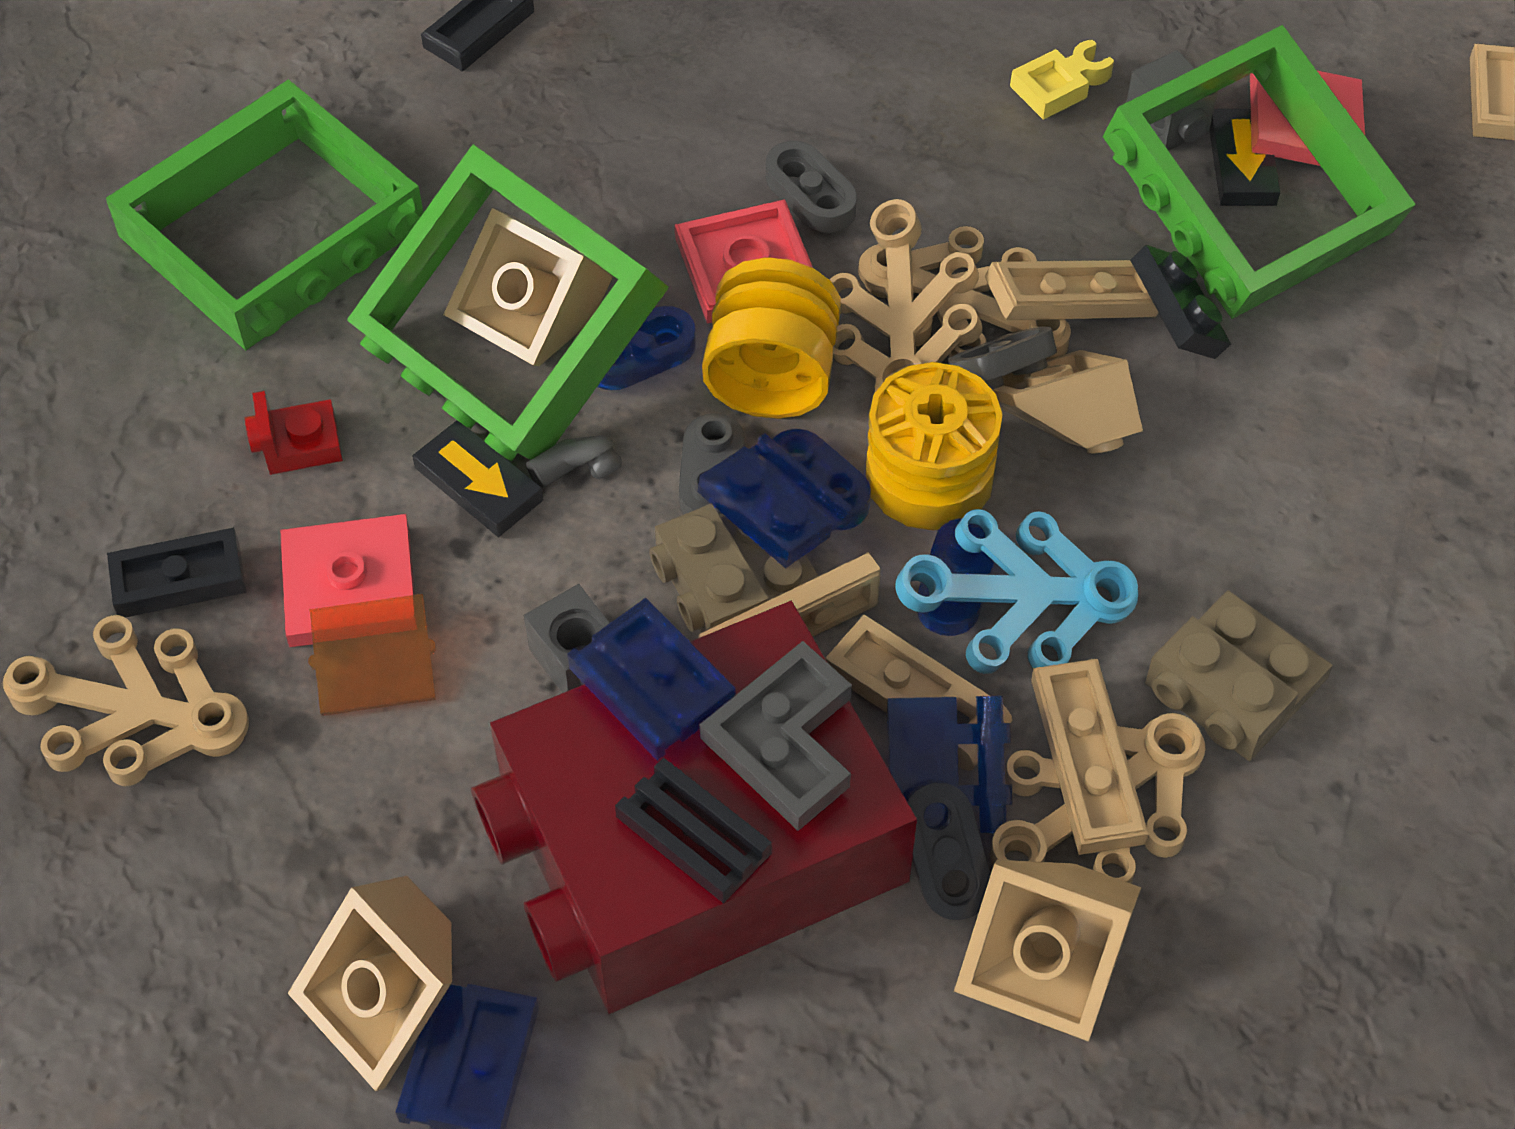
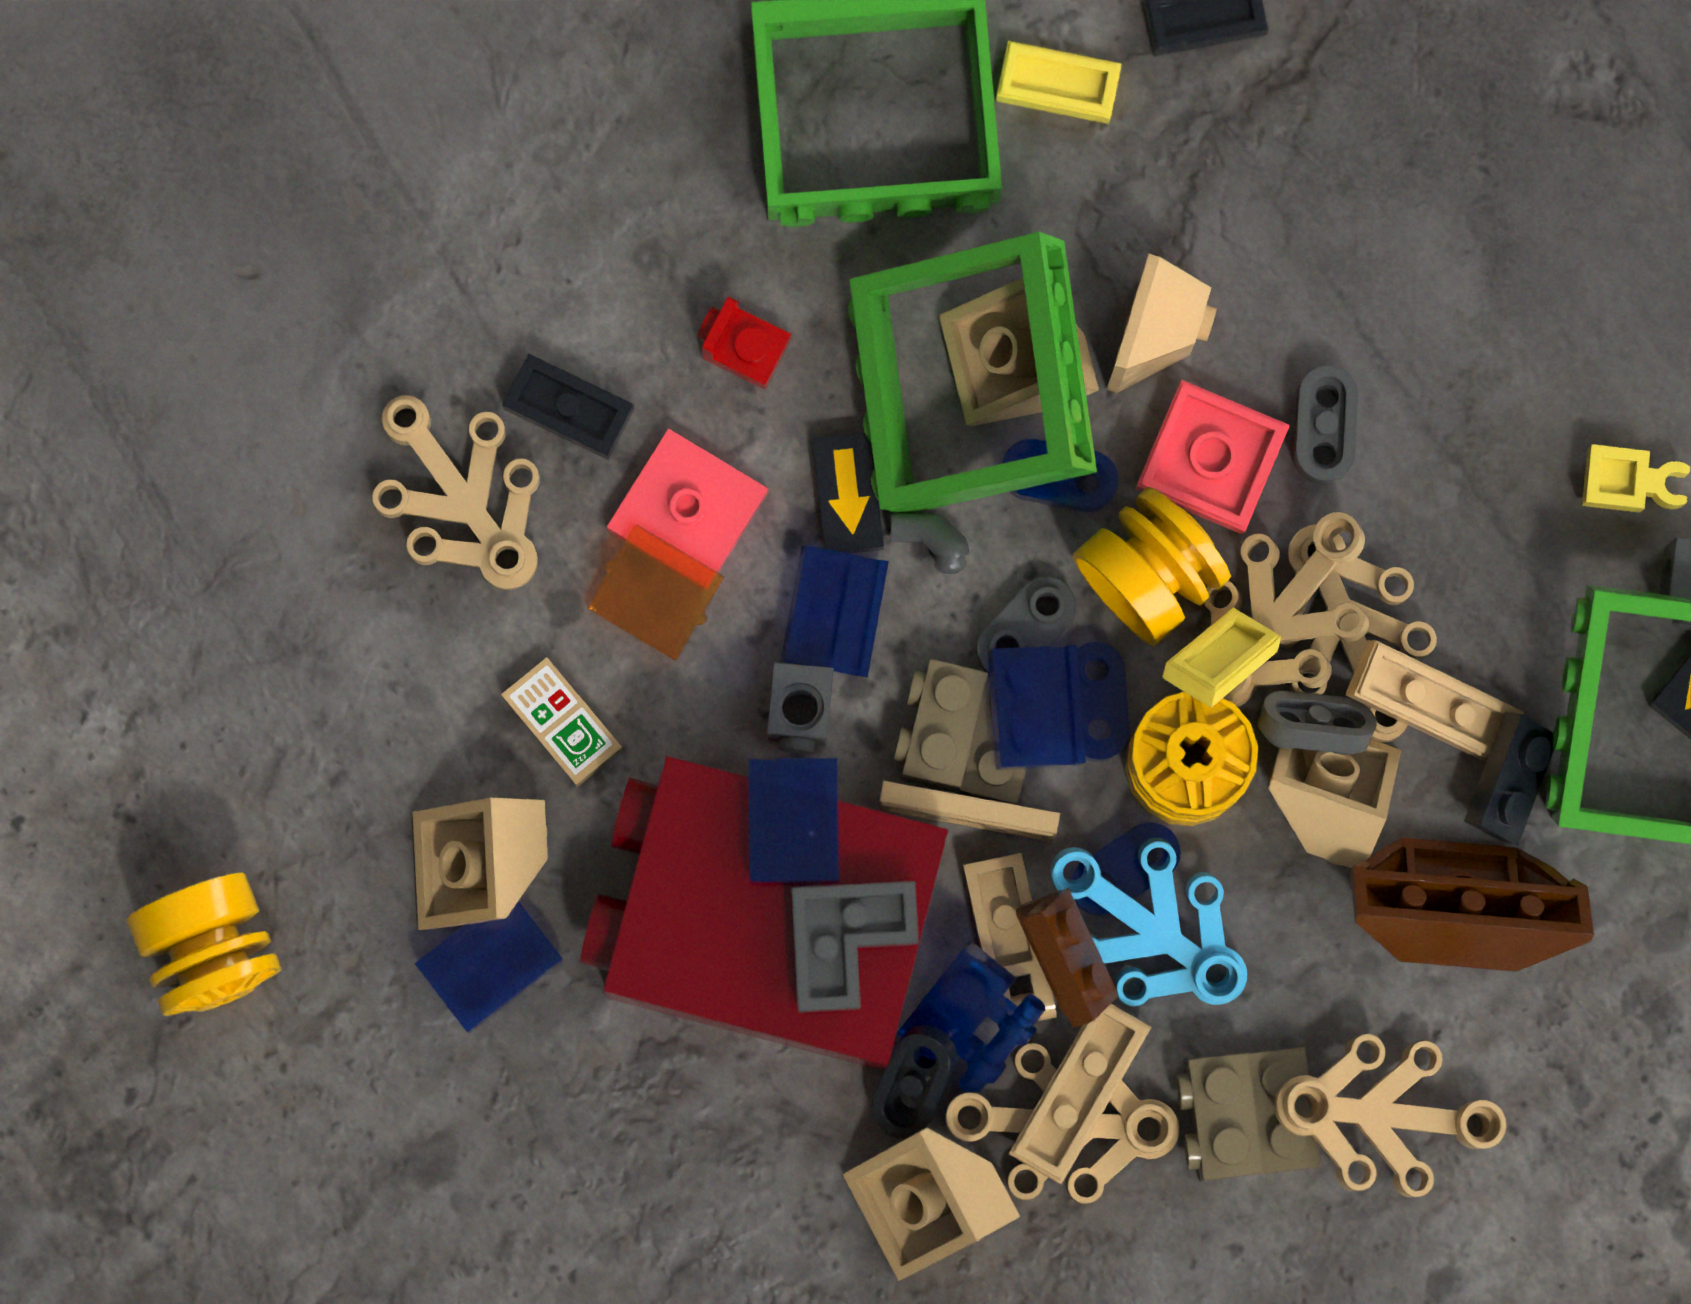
camera: 35 degrees right, 25 degrees up
black tile [615,757,772,904] -> none
none -> tile [501,657,623,787]
none -> clear blue plate [780,545,889,678]
none -> light yellow tile [996,41,1122,124]
none -> reddish brown bracket [1016,888,1119,1028]
none -> tan slope [1106,254,1217,393]
none -> light yellow tile [1162,608,1281,708]
none -> tan plant [1274,1034,1506,1198]
none -> reddish brown wedge [1350,837,1594,972]

